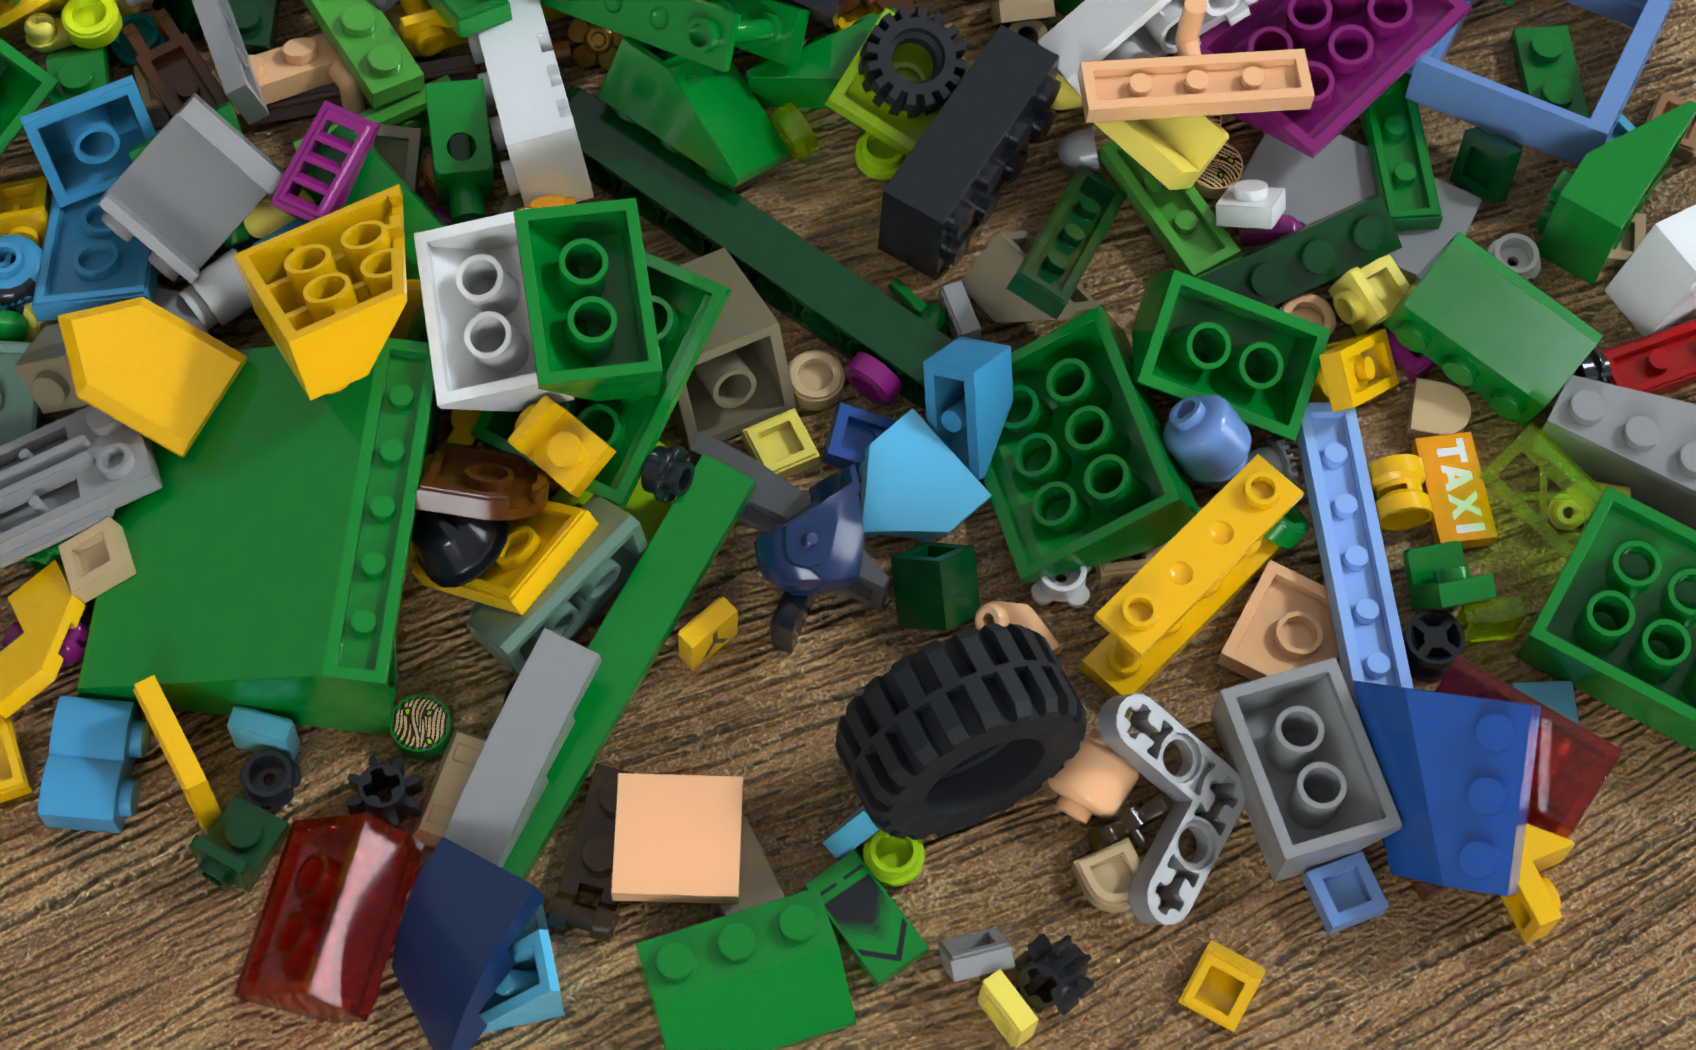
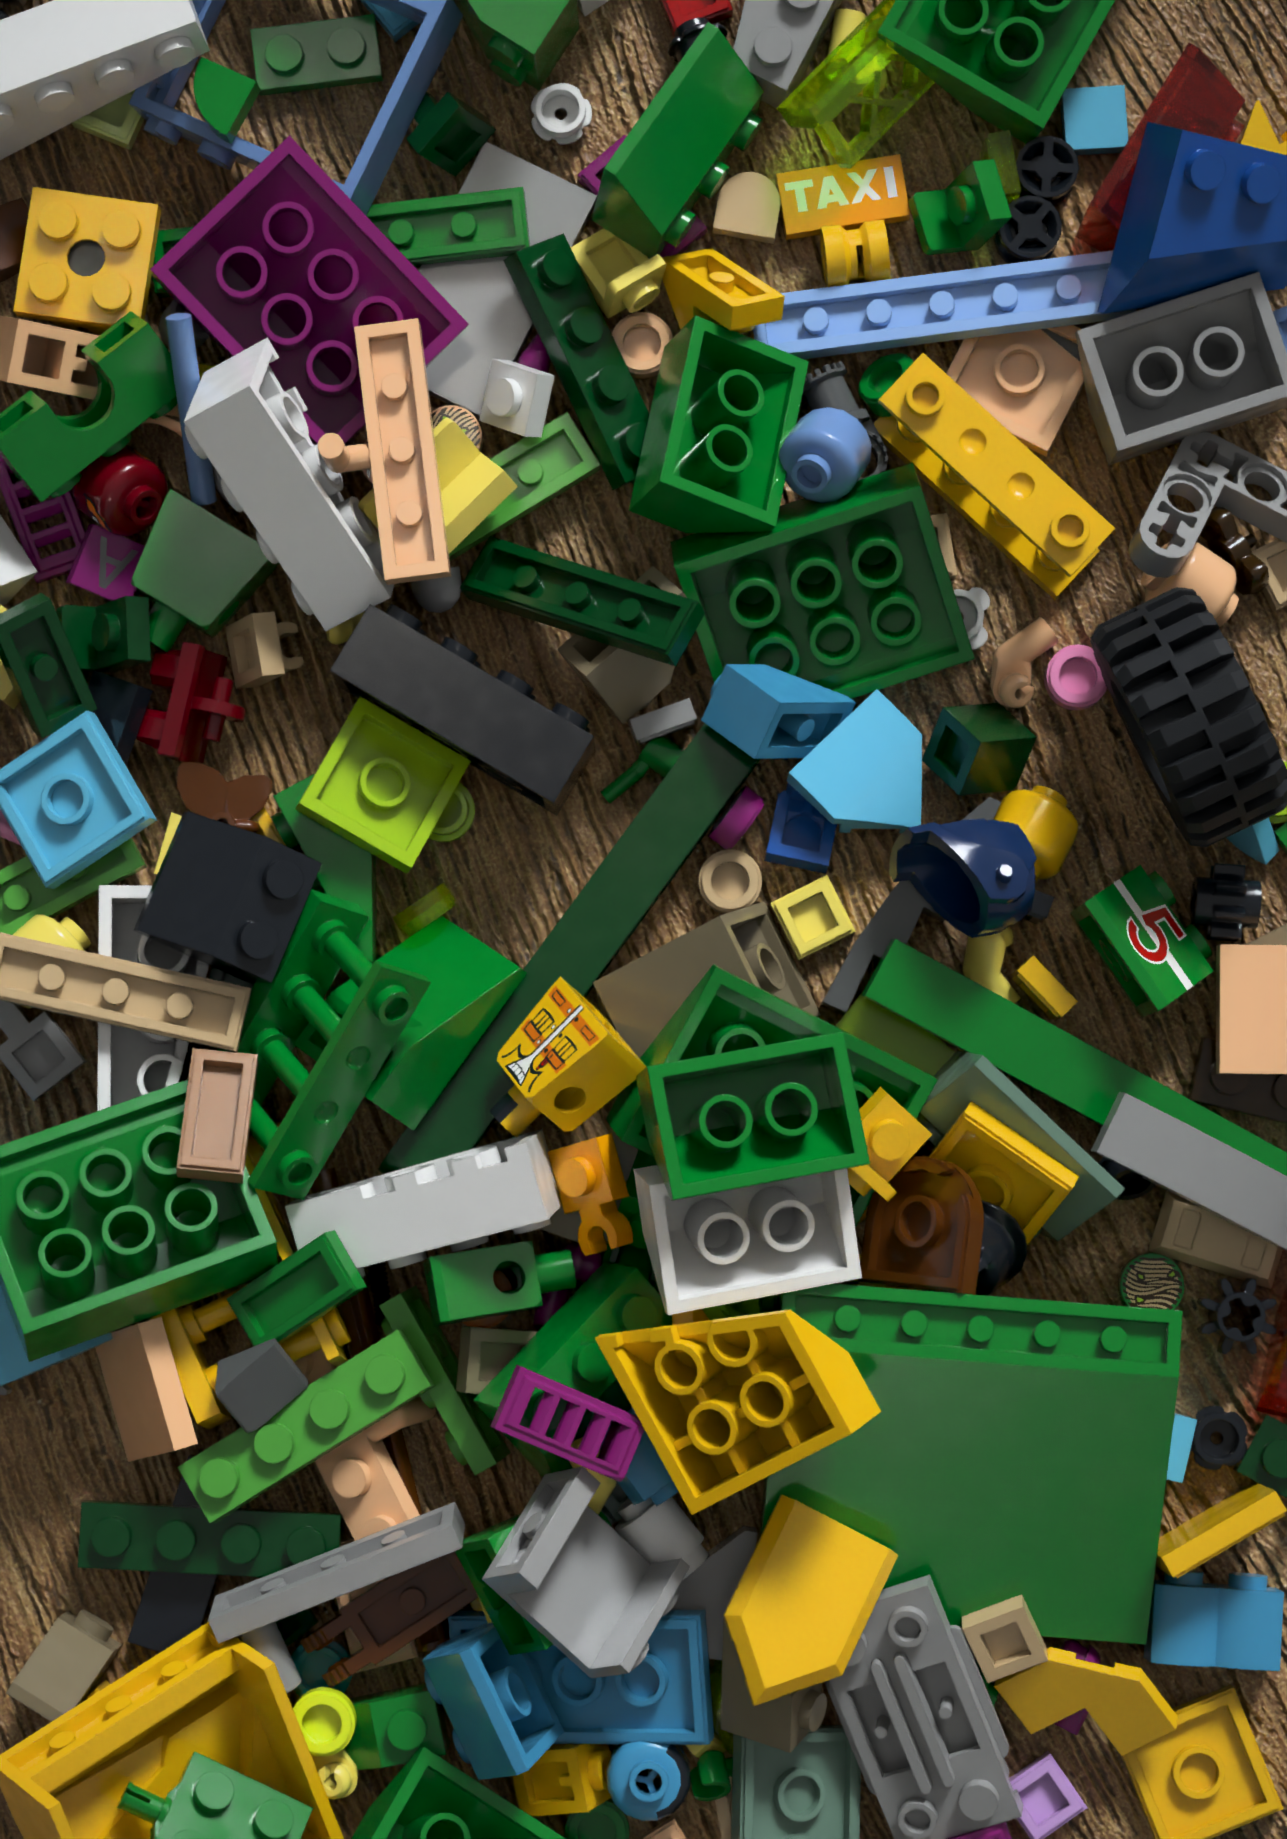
camera: 85 degrees left, 20 degrees up
black plate [641,445,694,503] -> none
black tyre [858,6,968,118] -> none
none -> yellow torso [489,976,646,1137]
none -> light yellow arm [963,926,1021,1004]
none -> yellow head [993,786,1078,883]
none -> black wheel [1011,136,1079,207]
none -> green slope [1070,865,1213,1017]
none -> black gear [1190,863,1262,942]

